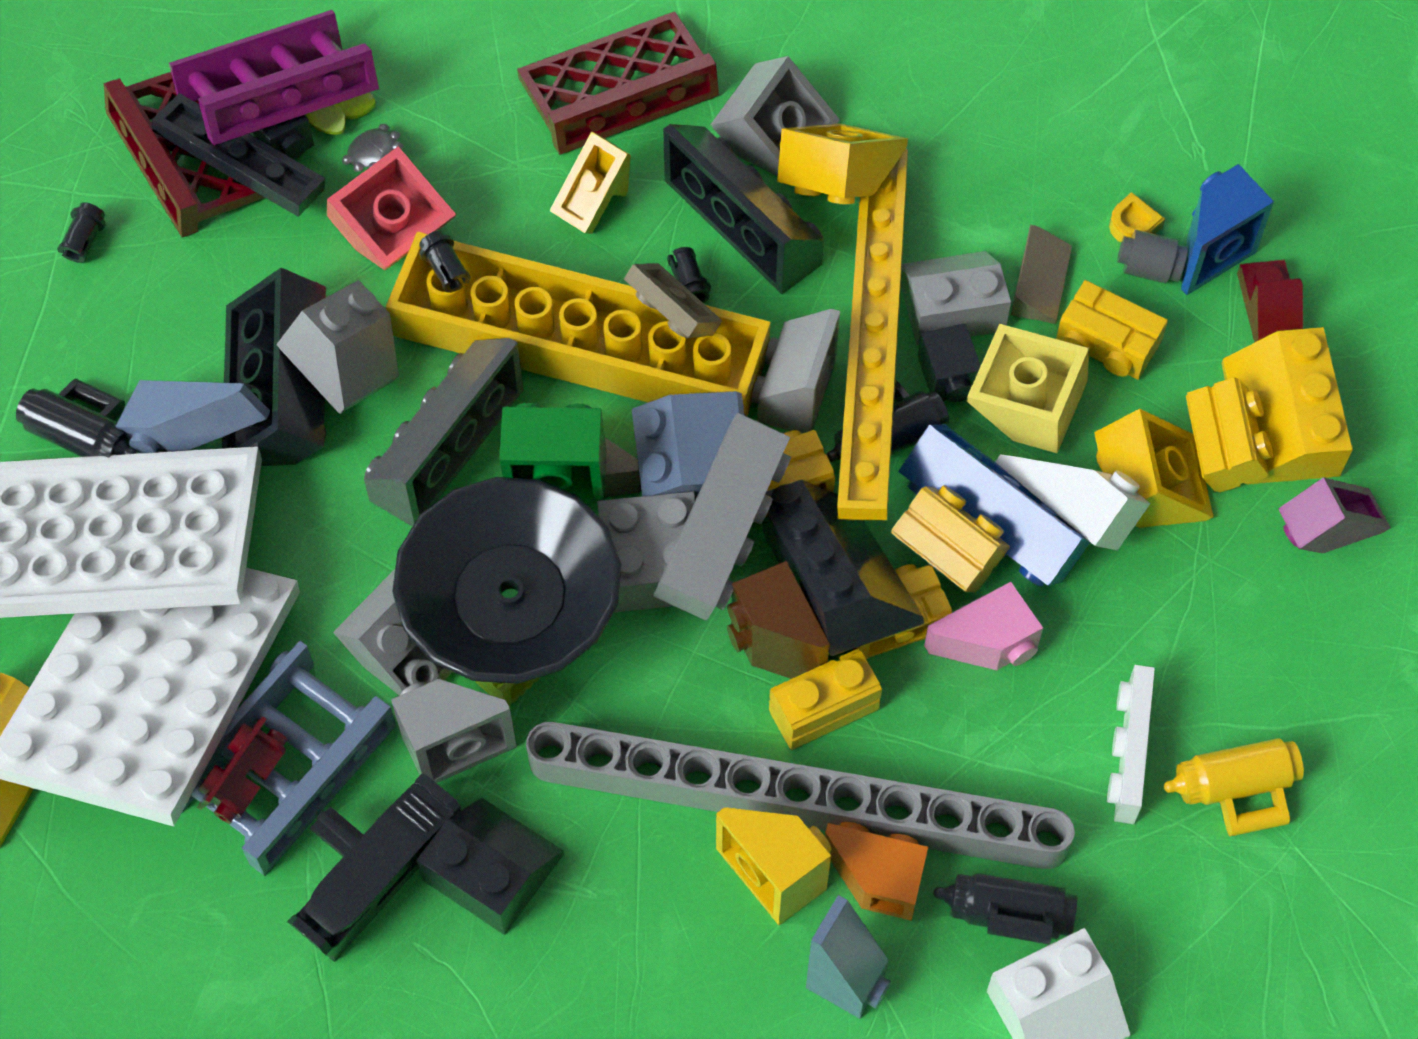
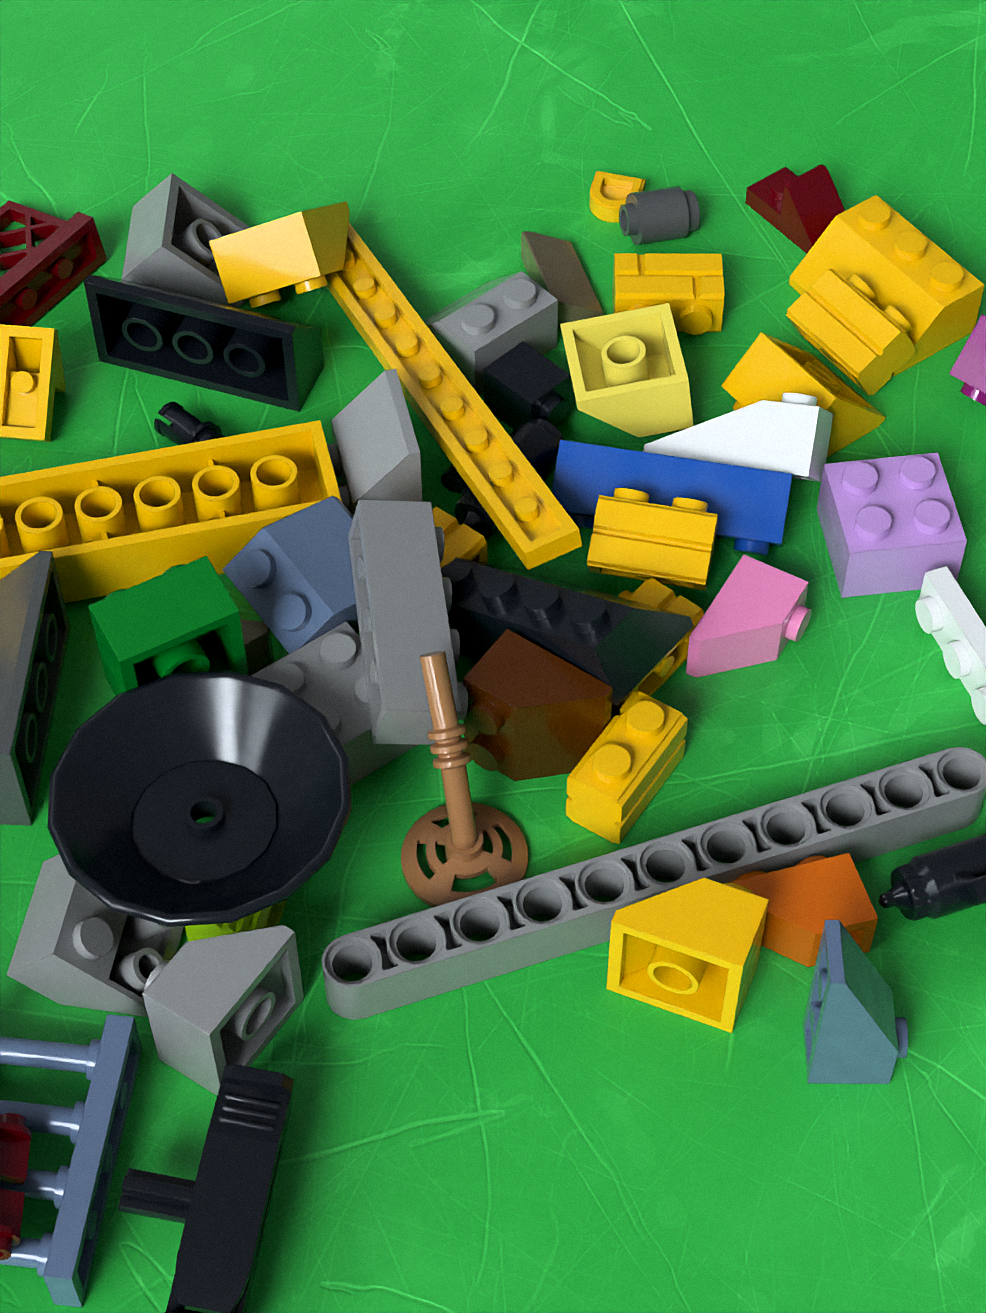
camera: 30 degrees left, 10 degrees down
black slope [416,798,564,935] -> none
dark tan plate [624,263,722,338] -> none
blue slope [1181,164,1274,295] -> none
none -> medium nougat dish [401,651,528,907]
none -> lavender brick [816,452,967,598]

